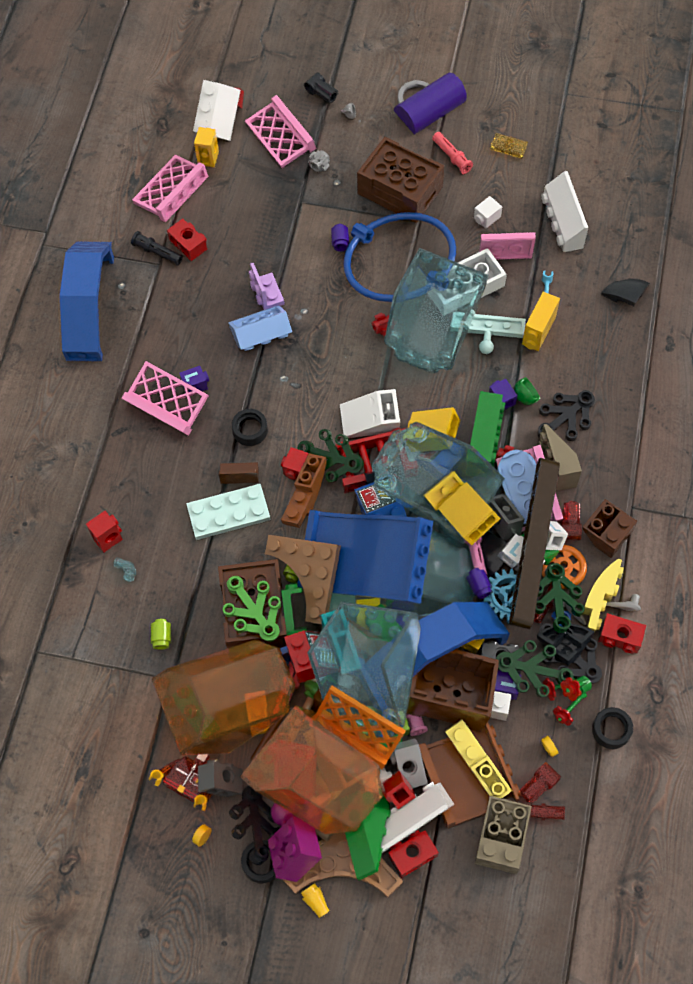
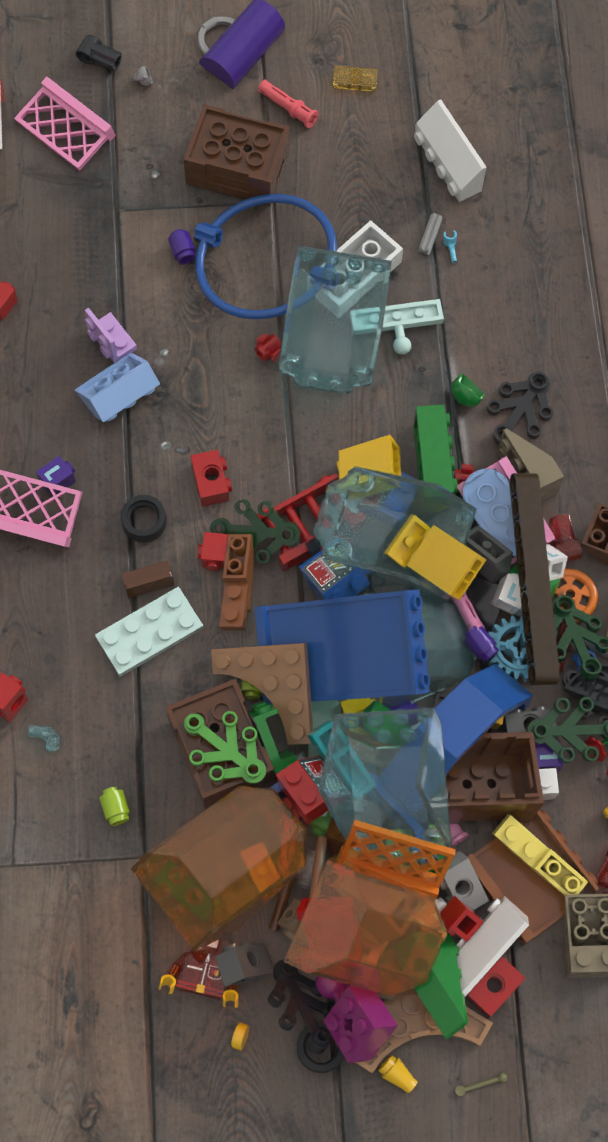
camera: 20 degrees left, 5 degrees up
light grey gear [309,150,330,172] -> none
white slope [340,389,400,438] -> none
white brick [474,196,502,228] -> none
bright pink tile [479,232,536,260] -> none
dark purple brick [489,378,518,410] -> none
yellow brick [522,292,560,351] -> none
black brick [601,278,650,307] -> none
none -> red brick [190,449,233,507]
none -> light grey axle [419,213,442,255]
none -> olive hinge [455,1072,508,1097]

